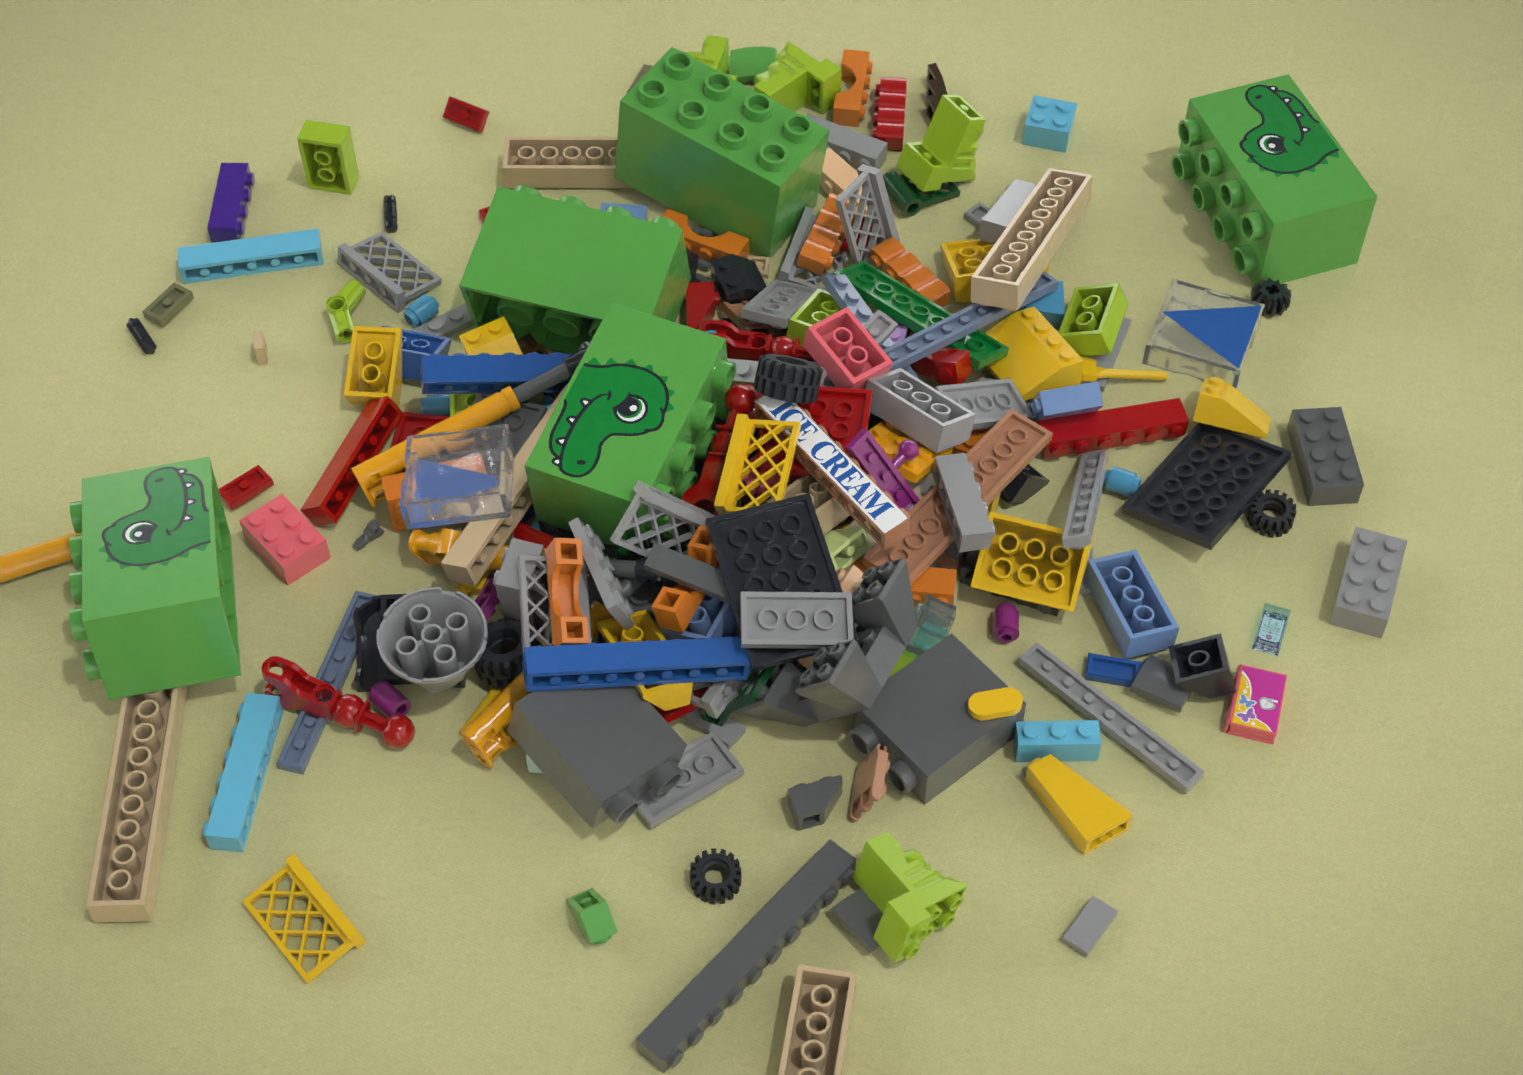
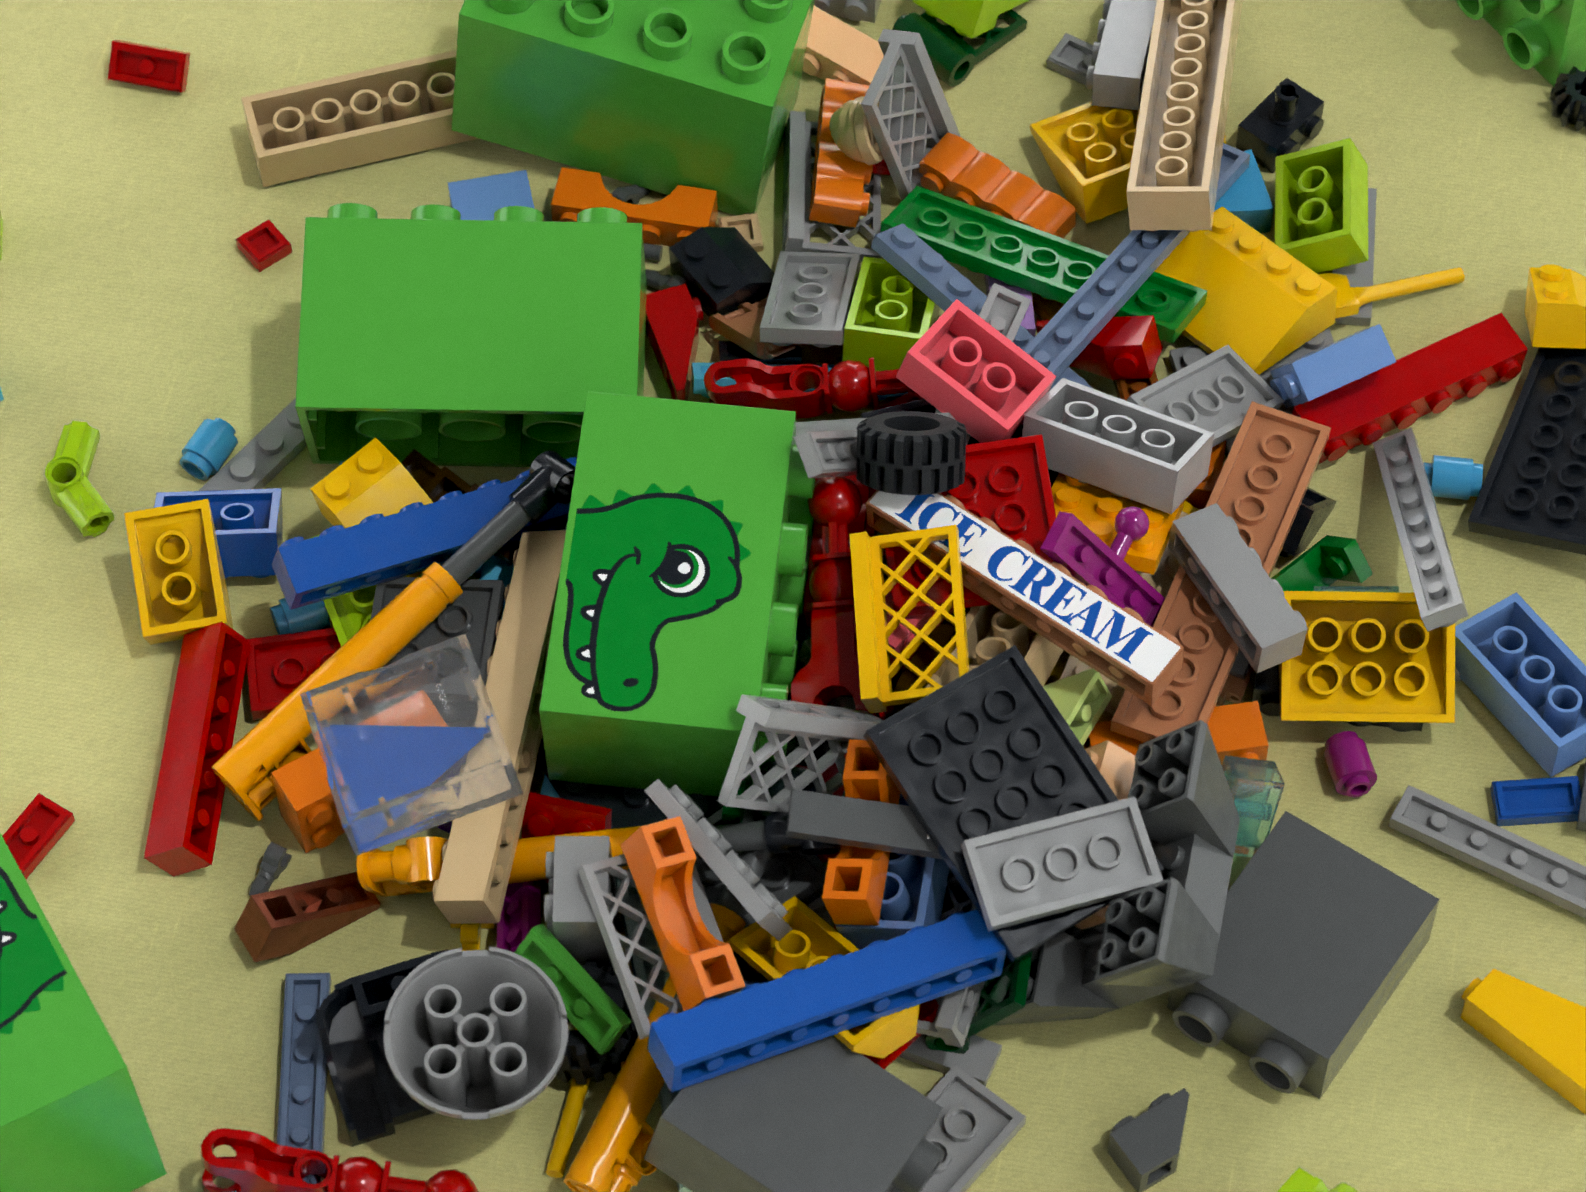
camera: 15 degrees left, 5 degrees up
coral brick [239,494,331,585] -> none
light grey fence [338,232,442,313] -> none
magenta brick [369,681,411,717] -> none
black axle [383,194,398,233] -> none
nougat plate [848,744,890,822] -> none
yellow tile [968,687,1023,721] -> none
medium azure brick [1013,720,1101,762] -> none
clear tile [1142,278,1265,389] -> none
none -> copper slope [234,872,381,962]
none -> bright green tile [514,923,632,1055]
none -> light grey tile [794,429,857,478]
none -> tan hat [829,96,884,165]
none -> black brick [1236,78,1324,173]
none -> green bracket [1271,535,1373,591]

